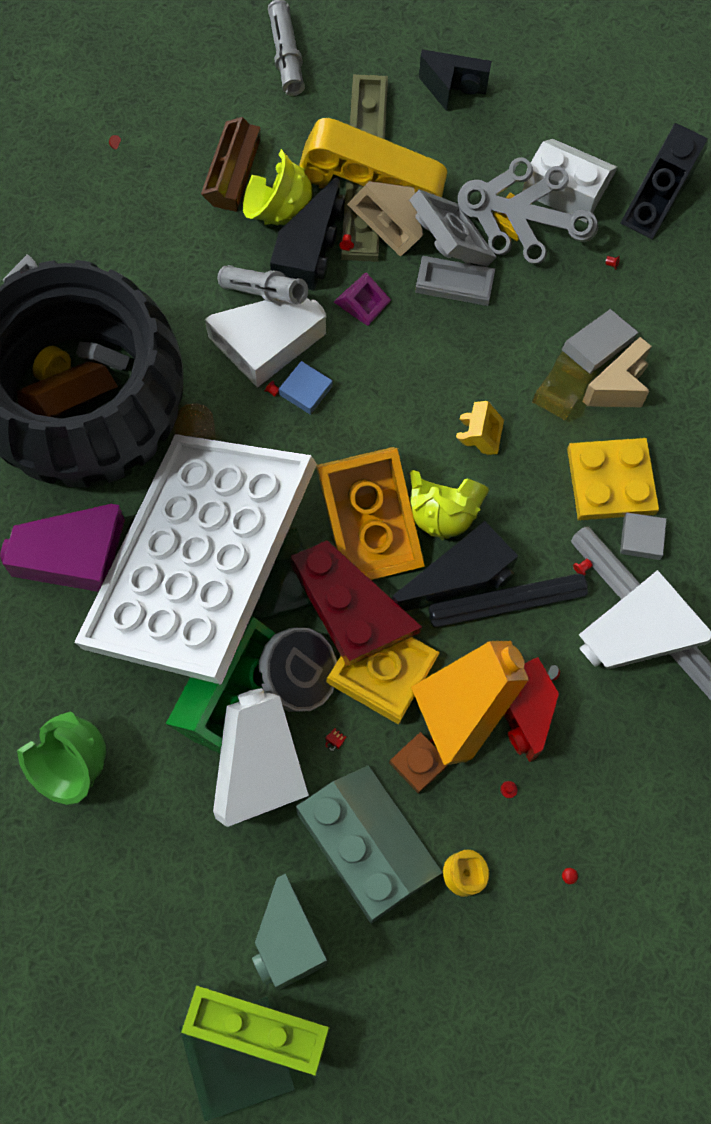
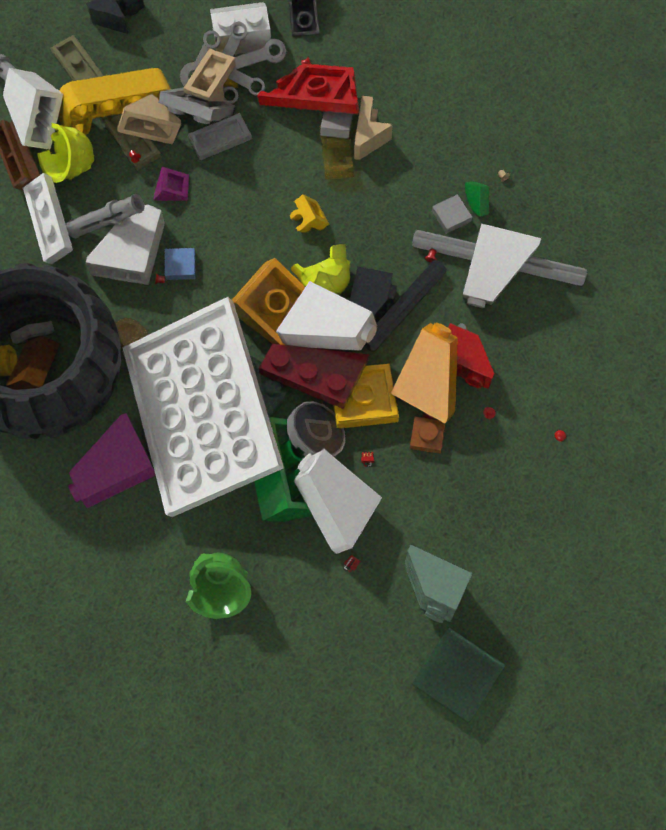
camera: 35 degrees left, 0 degrees up
lime hinge [181,986,330,1076] -> none
black slope [270,178,346,291] -> none
sand green slope [296,766,443,924] -> none
yellow tile [443,850,489,897] -> none
yellow plate [567,438,659,520] -> none
none -> white slope [3,68,63,149]
none -> white plate [23,173,73,264]
none -> tan slope [183,49,236,102]
none -> red wing [257,63,359,114]
none -> white slope [276,281,377,350]
none -> red piece [344,555,360,572]
none -> green tile [465,181,490,216]

